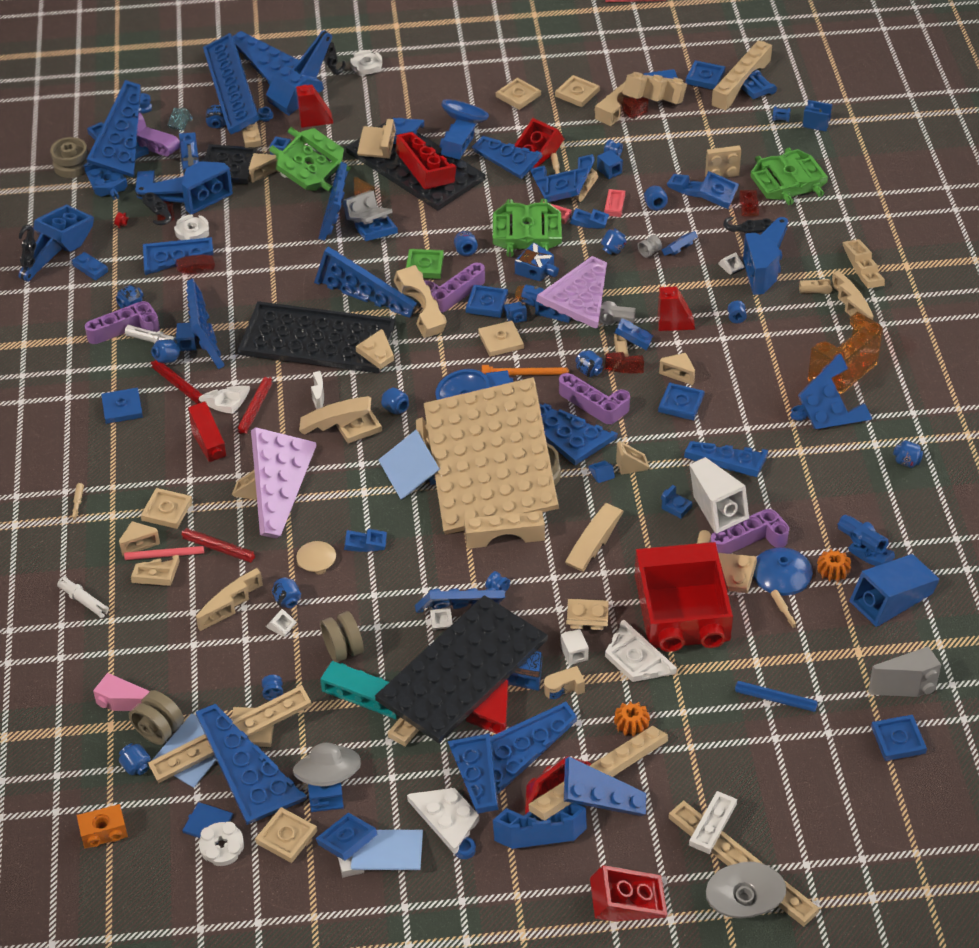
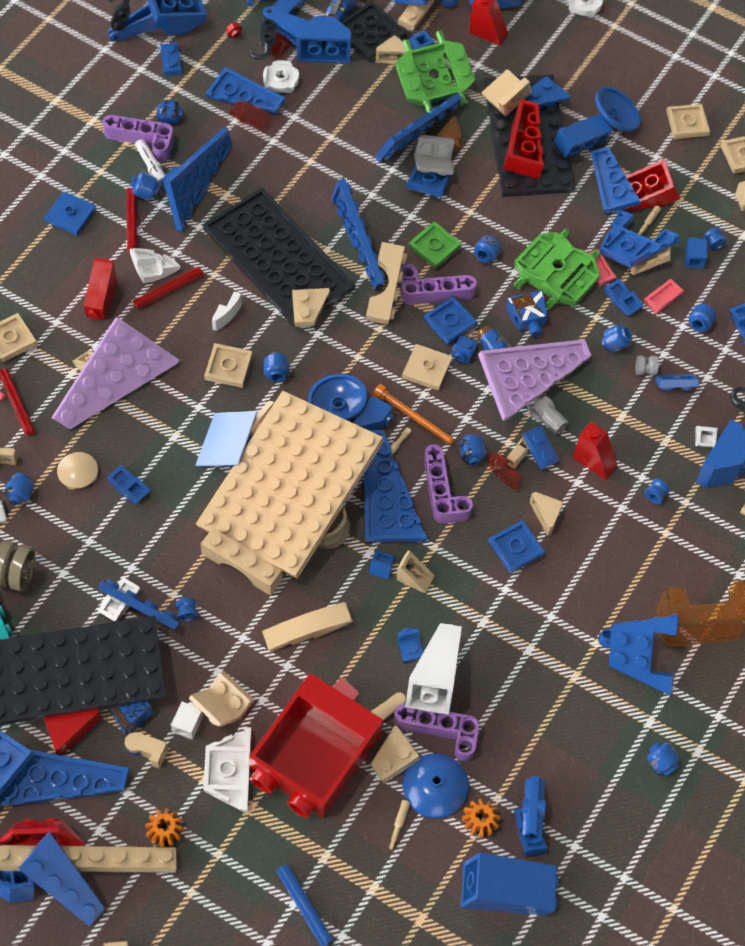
camera: 35 degrees right, 15 degrees up
tan slope [299,396,371,435] -> none
blue wing [684,441,768,477] -> none

